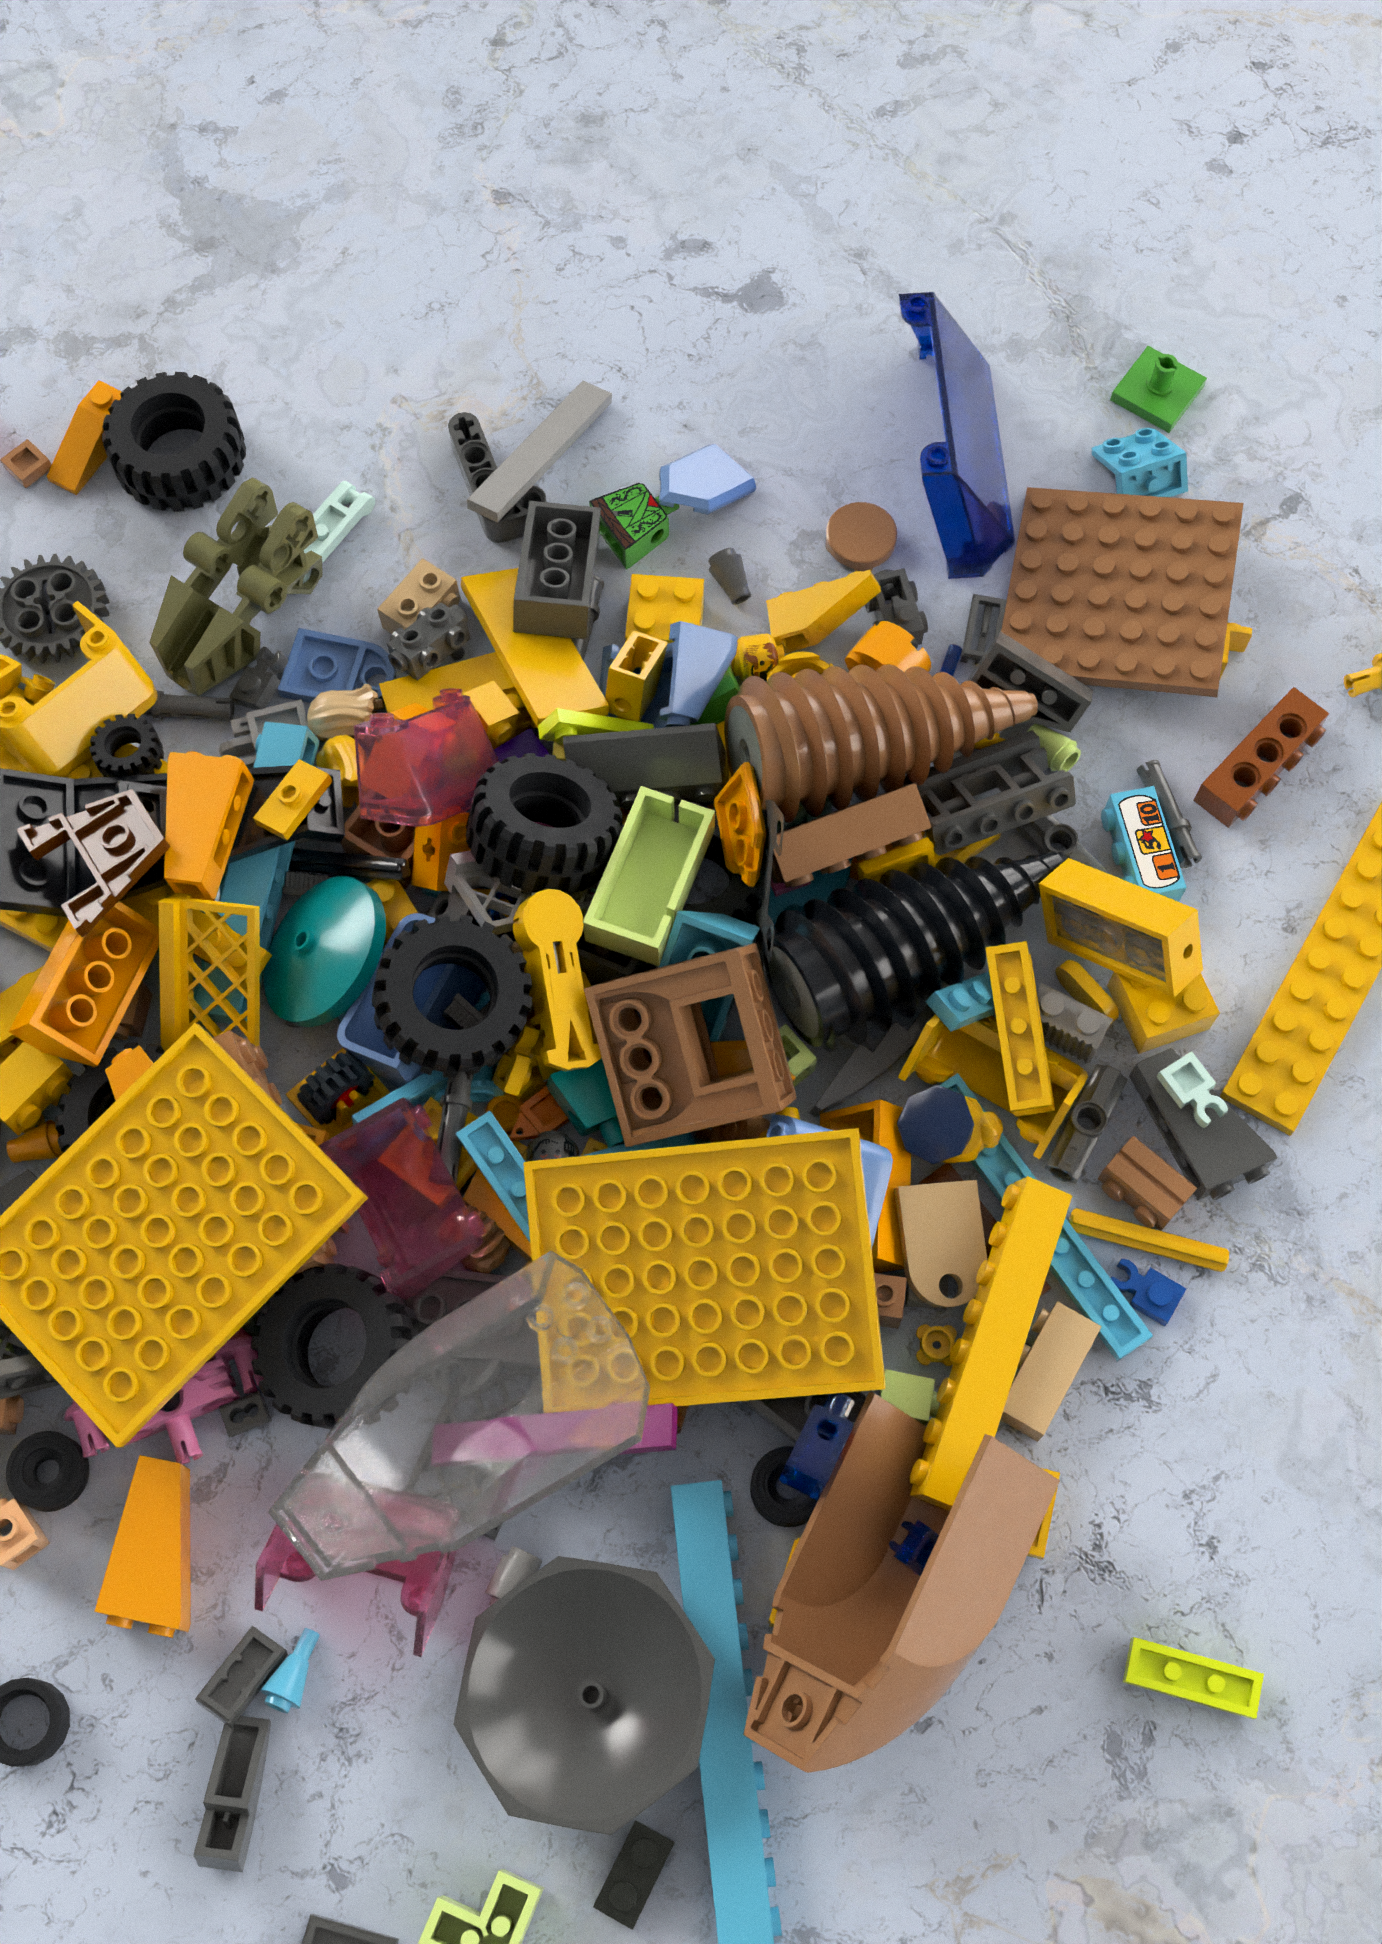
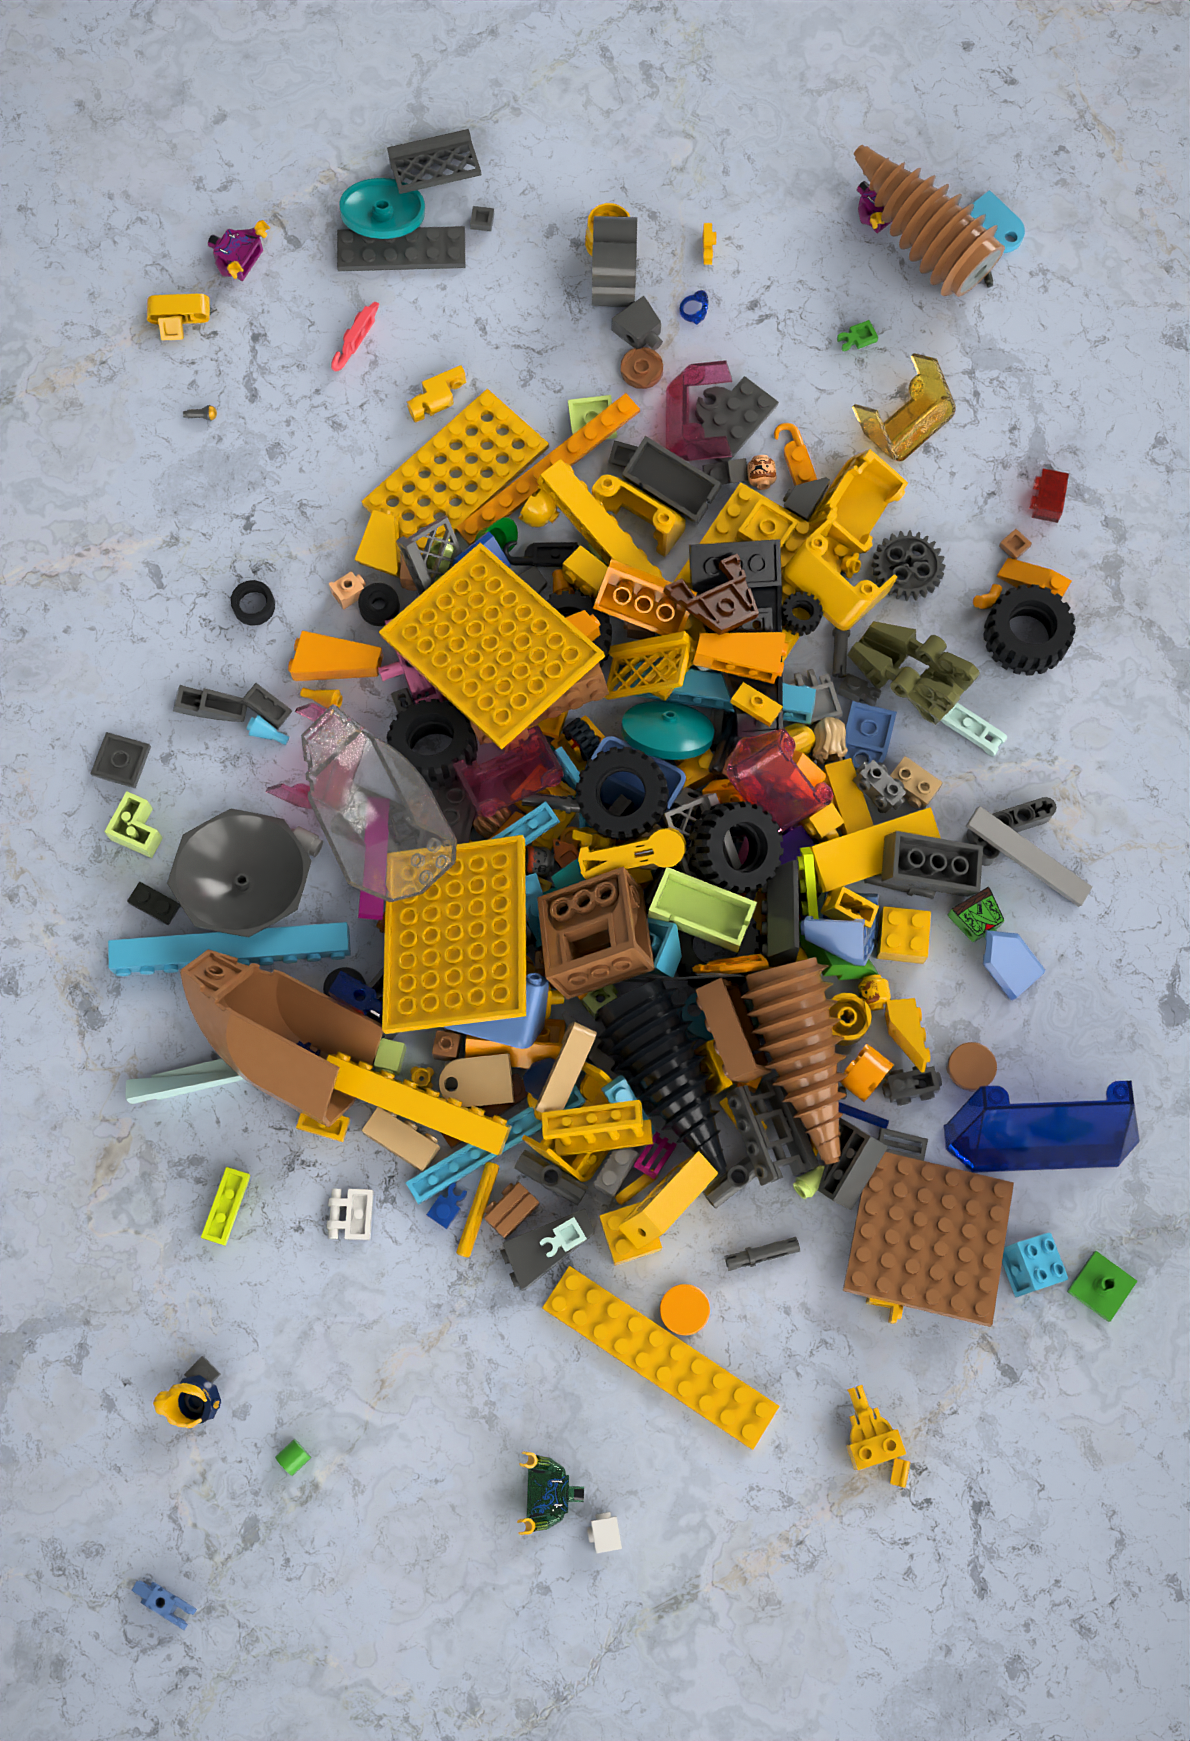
camera: 90 degrees right, 5 degrees up
dark grey cone [708,548,752,605] -> none
brick [1101,786,1187,902] -> none
dark orange brick [1193,687,1330,828] -> none
none -> light aqua wedge [125,1059,244,1104]
none -> yellow cone [300,688,343,712]
none -> white plate [326,1189,374,1240]
none -> tan beam [535,1022,597,1113]
none -> dark pink tile [633,1131,677,1179]
none -> light orange tile [660,1284,710,1336]
none -> light orange arm [973,584,1003,609]

